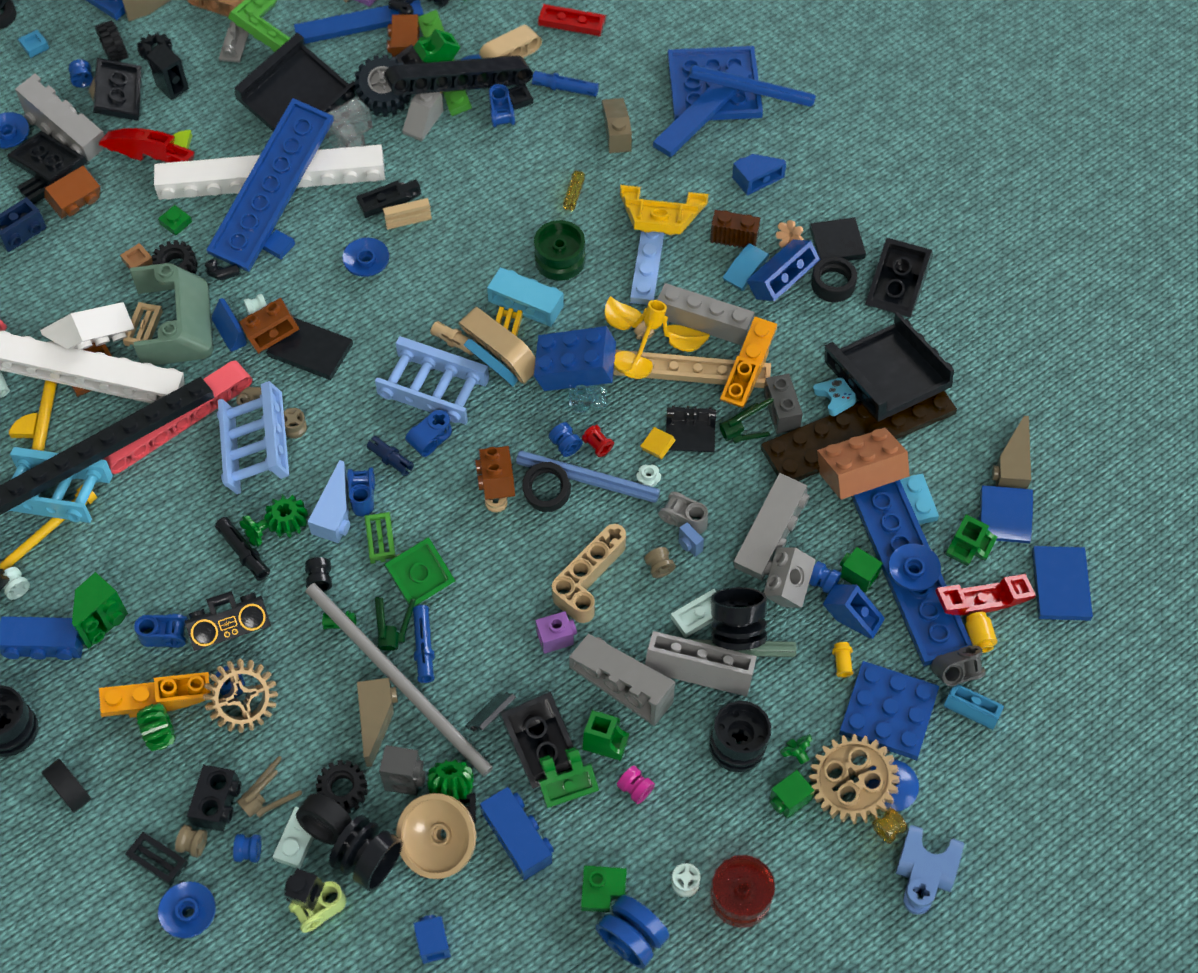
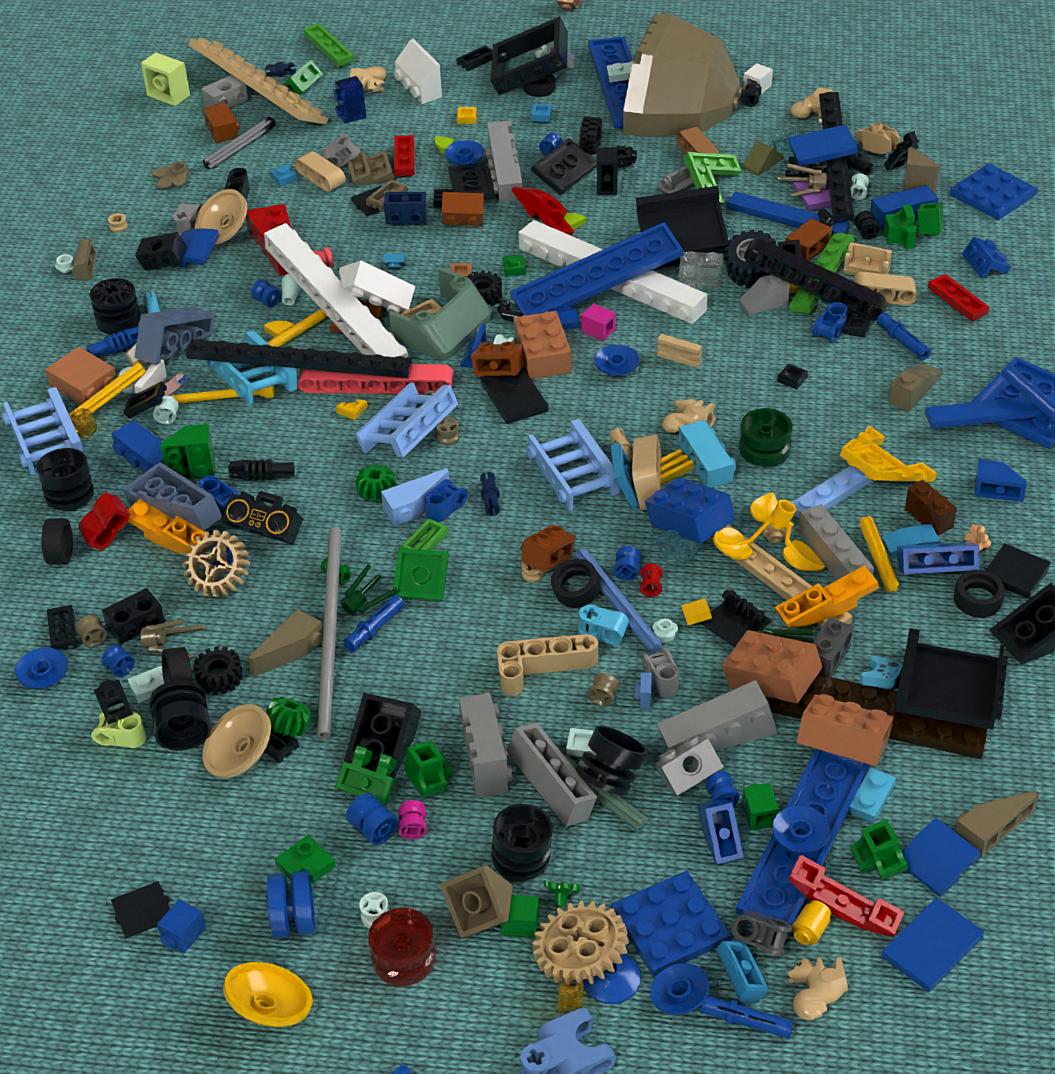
camera: 45 degrees right, 15 degrees down
green gear [137,703,176,752] -> none
black pin [215,517,270,581] -> none
green plant [239,515,268,547] -> none
black wheel [305,557,332,592] -> none
black hinge [356,179,421,218] -> none
dark grey brick [379,745,426,796] -> none
blue piece [405,410,452,457] -> none
green brick [413,29,461,63] -> none
blue brick [413,915,451,964] -> none
black piece [465,692,516,732] -> none
blue brick [480,787,554,881] -> none
medium lavender brick [535,611,577,654] -> none
clear yellow axle [563,170,585,211] -> none
yellow pin [832,642,854,678] -> none
none -> red brick [78,492,130,551]
none -> sand blue wedge [122,462,222,531]
none -> black hinge [228,459,295,480]
none -> yellow tile [336,399,368,420]
none -> blue wheel [346,793,399,846]
none -> dark azure plate [383,254,406,269]
none -> dark tan slope [440,865,513,938]
none -> nougat brick [513,311,572,379]
none -> medium azure piece [578,605,629,645]
none -> dark pink brick [580,304,616,341]
none -> blue dish [650,963,710,1015]
none -> tan animal [662,399,716,433]
none -> blue pin [700,996,794,1040]
none -> nougat brick [722,630,822,704]
none -> black tile [777,363,808,389]
none -> tan animal [788,957,848,1020]
none -> tan hinge [843,242,892,275]
none -> yellow axle [859,516,899,592]

